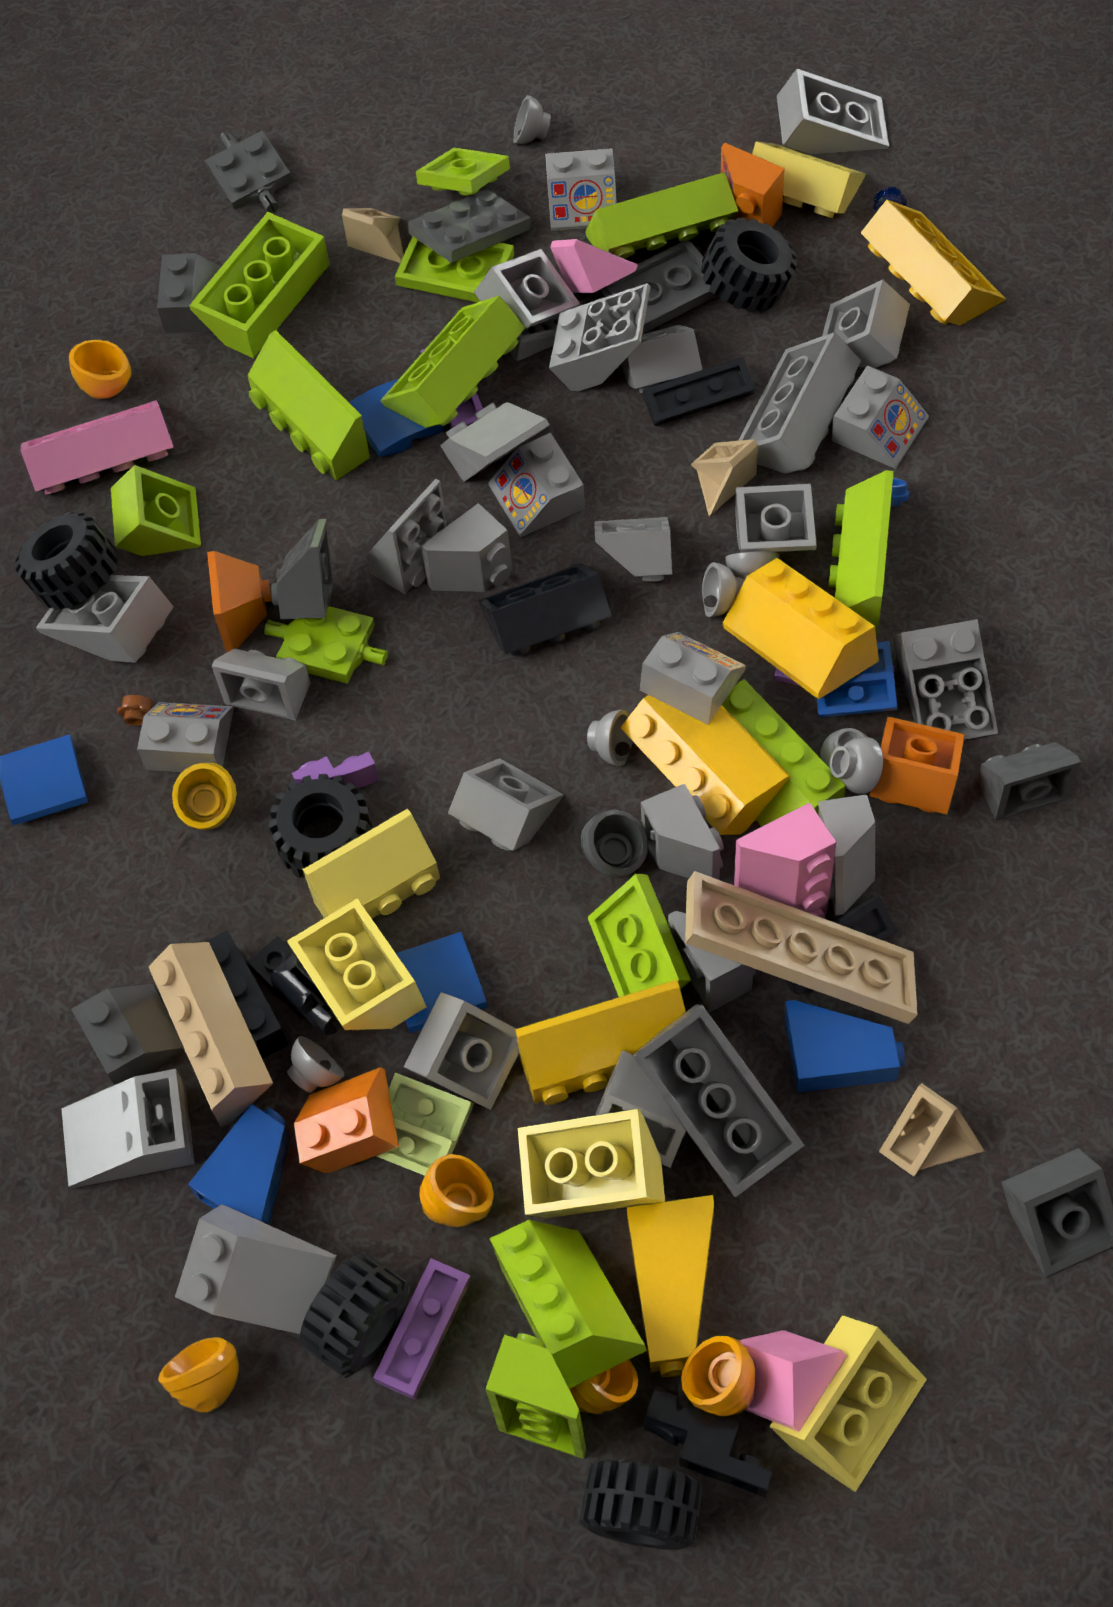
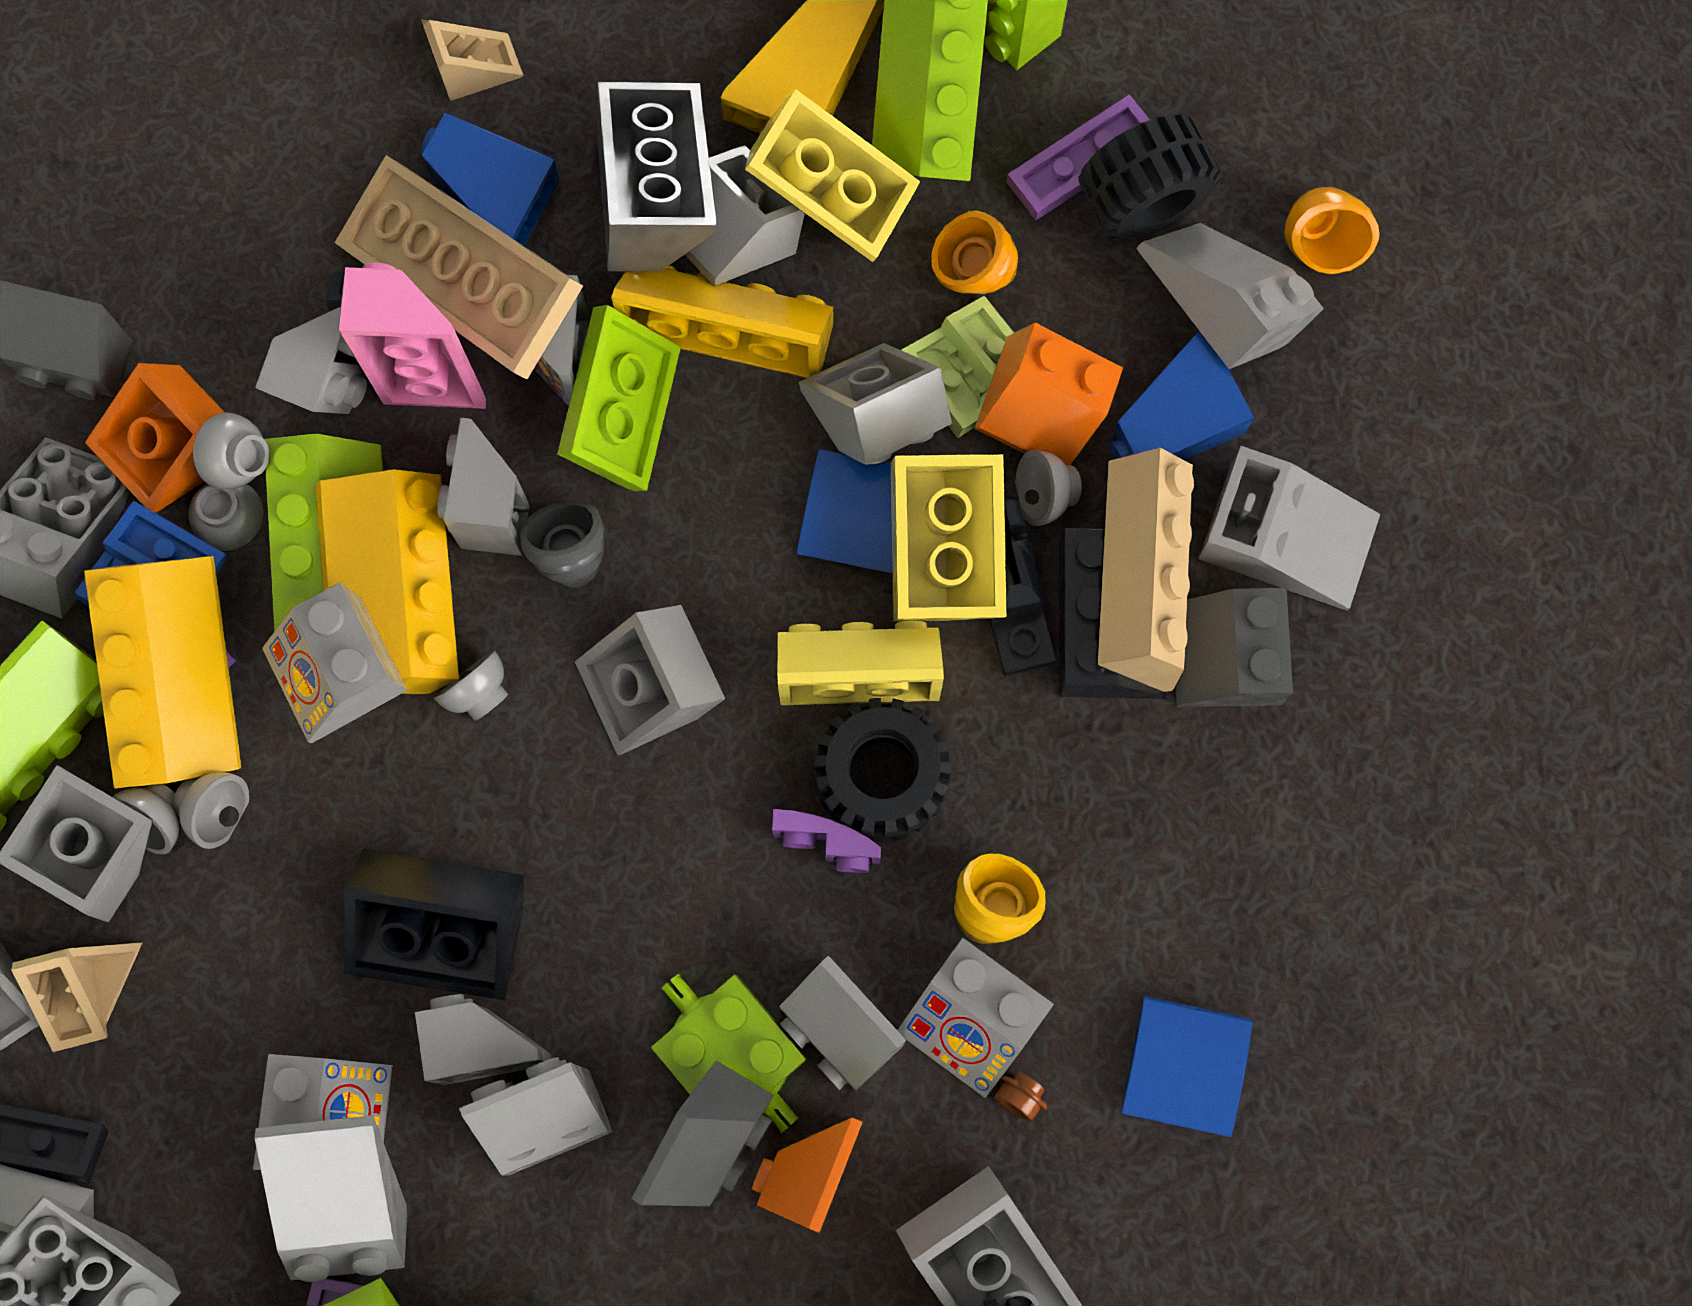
camera: 155 degrees left, 15 degrees up
light grey slope [594,517,672,581] -> none

